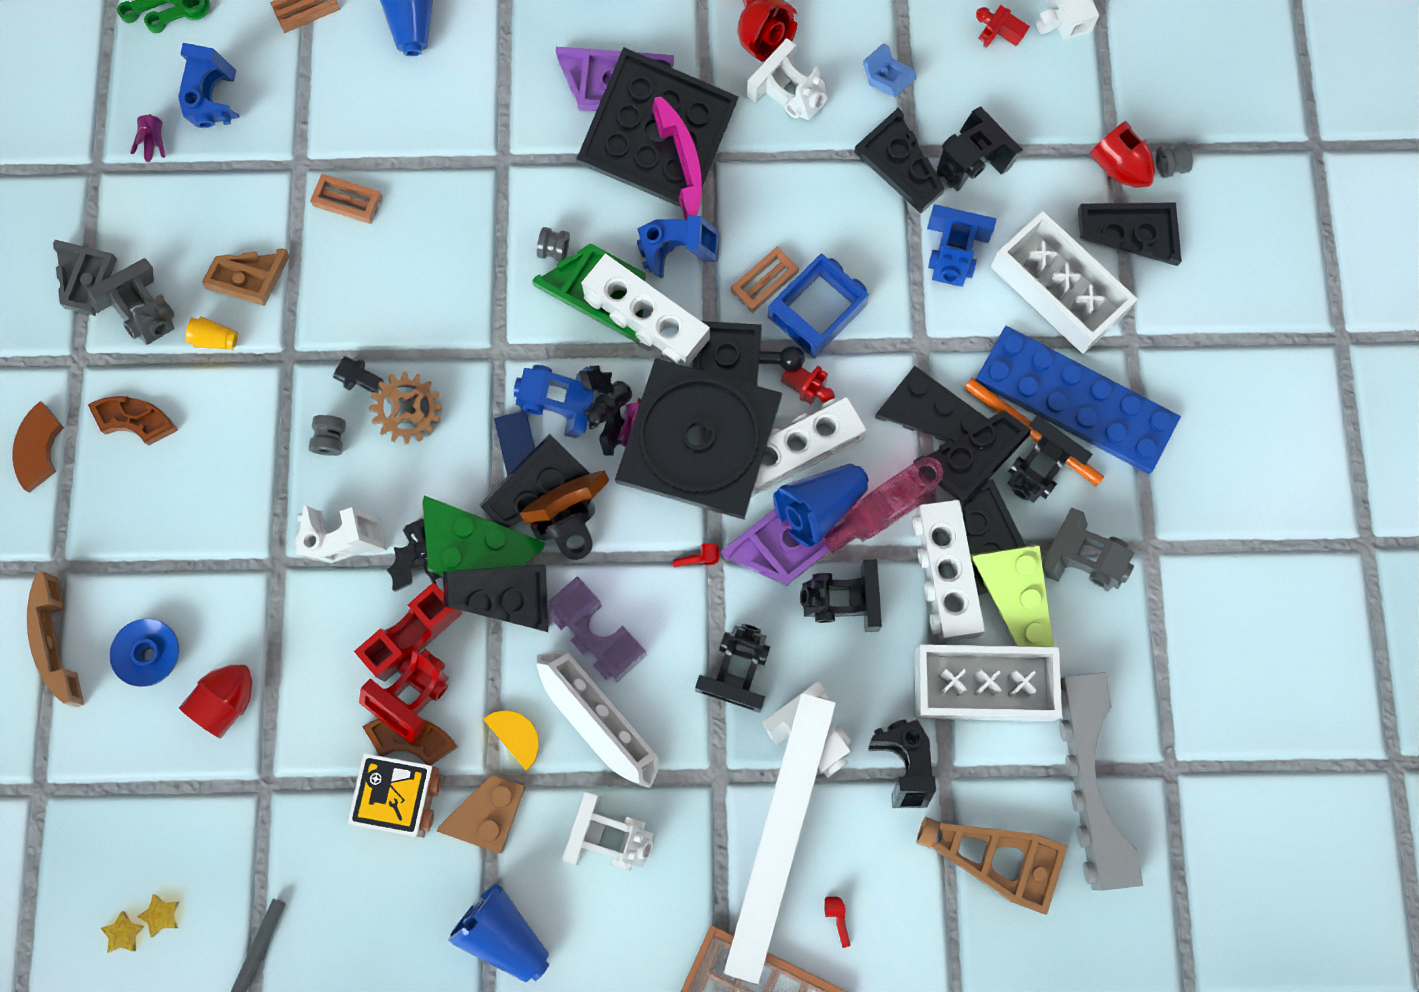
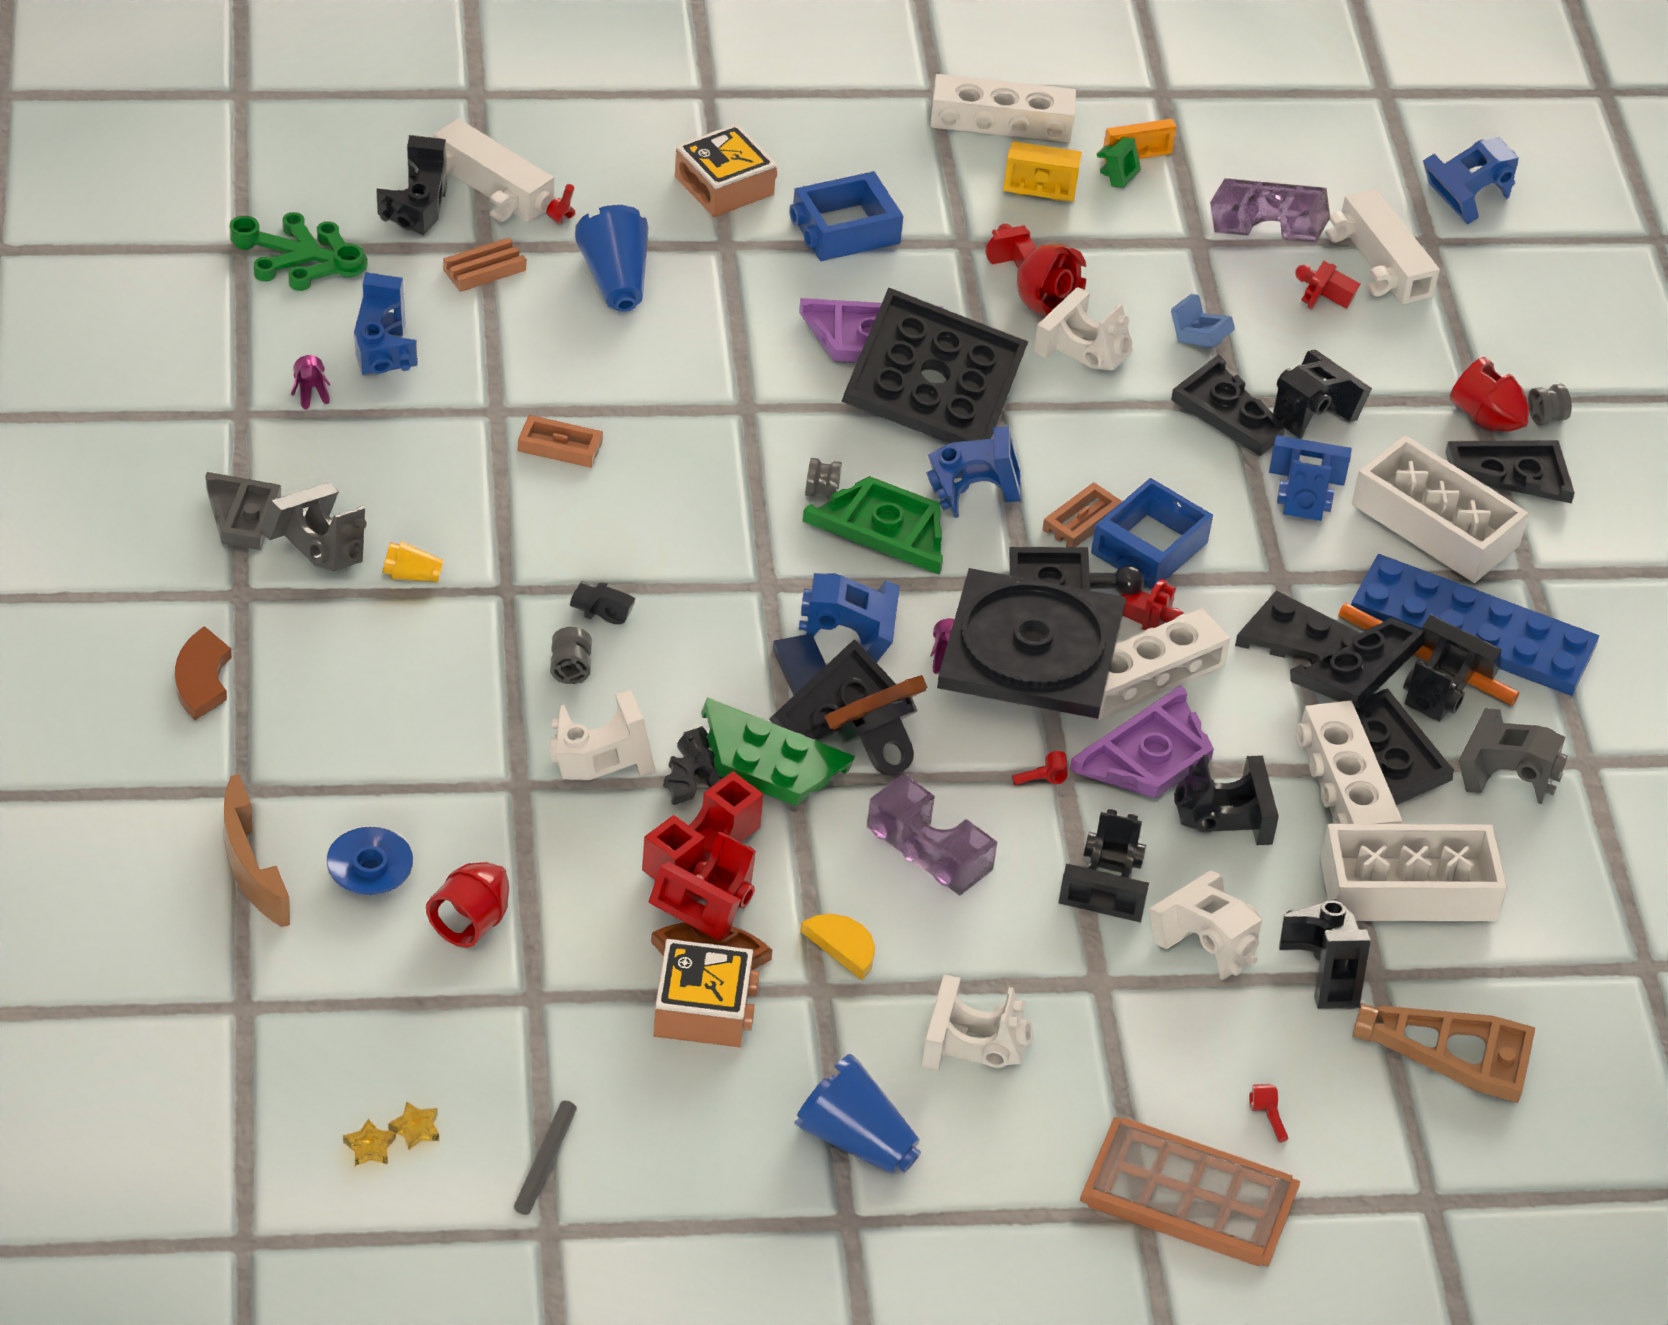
camera: 10 degrees left, 30 degrees down
dark orange tile [88,396,178,446] -> none
medium nougat wing [202,248,289,306] -> none
medium nougat gear [369,372,442,444] -> none
medium nougat wing [437,775,526,854] -> none
black wing [443,564,548,632] -> none
white brick [537,651,659,788] -> none
black animal [579,365,632,456] -> none
white brick [581,253,710,367] -> none
dark pink slope [652,96,702,220] -> none
white tile [724,693,836,984] -> none
blue cone [773,463,869,547] -> none
clear pink piece [822,457,944,554] -> none
yellowish green wing [970,545,1054,647] -> none
light grey arch [1059,672,1143,891] -> none

